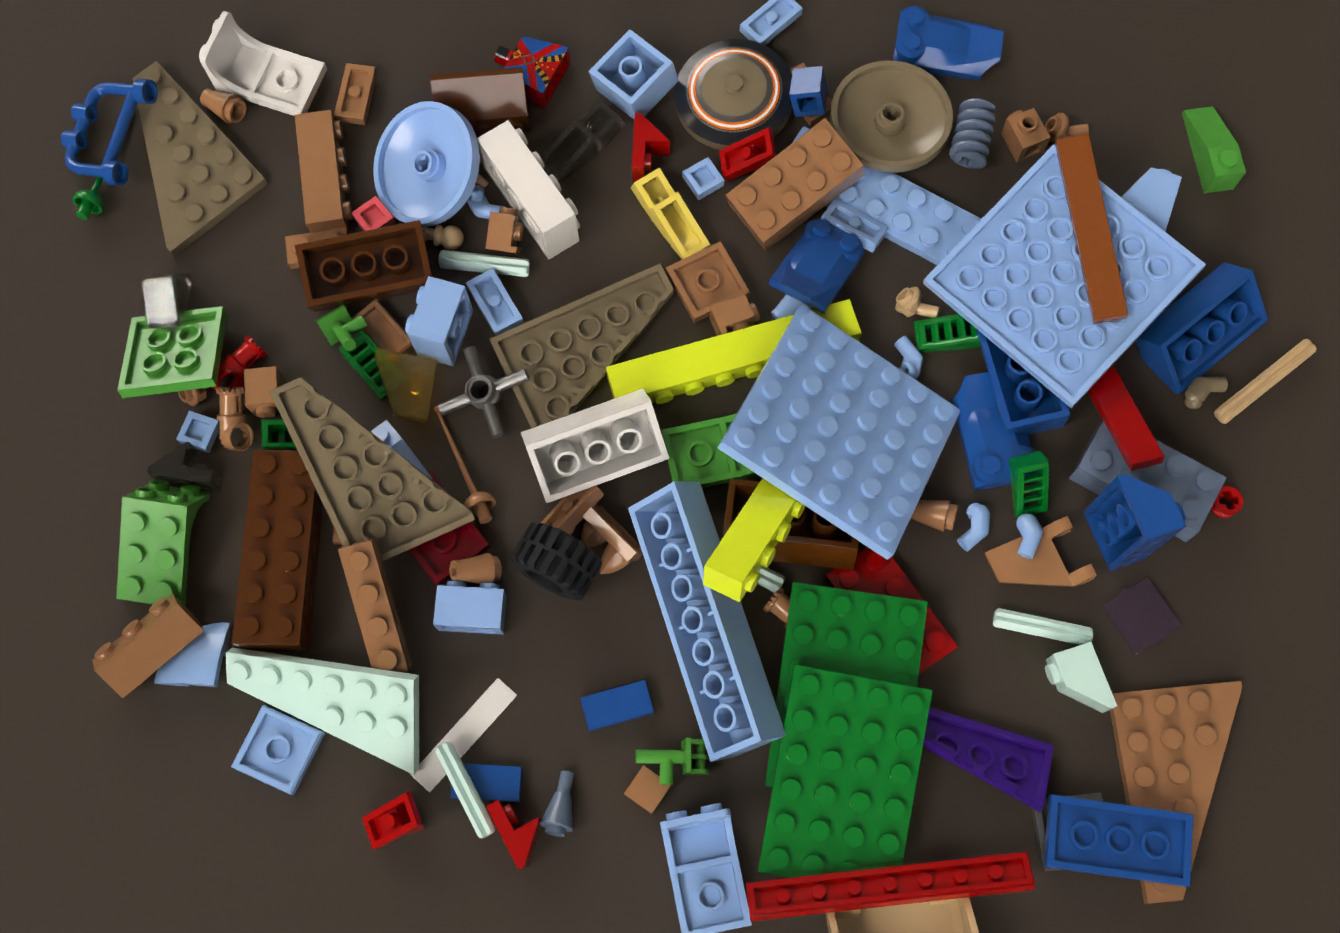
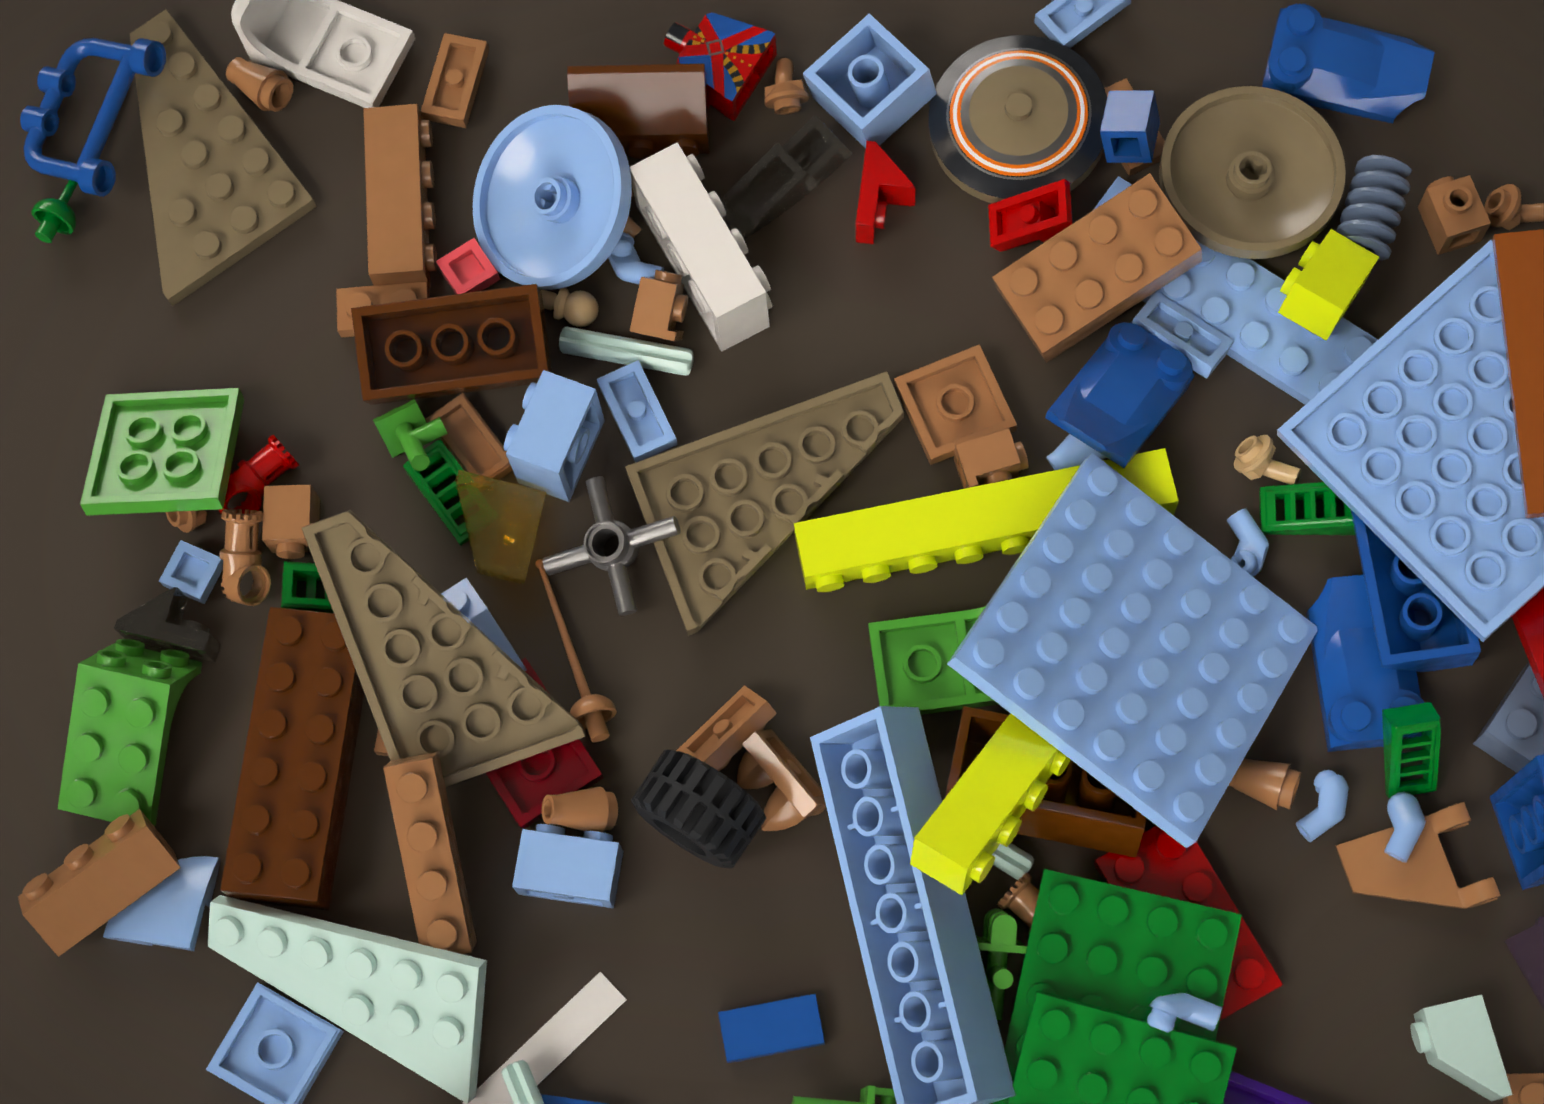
camera: 10 degrees right, 0 degrees up
clear smoke slope [142,273,193,329] -> none
white brick [521,389,669,503] -> none
light yellow slope [630,167,710,259] -> none
light blue plate [682,157,725,200] -> none
light aqua axle [993,608,1093,645] -> none
none -> medium nougat plate [764,58,809,115]
none -> bright green arm [976,909,1027,1020]
none -> light blue arm [1147,993,1222,1033]
none -> neon yellow brick [1278,229,1379,341]

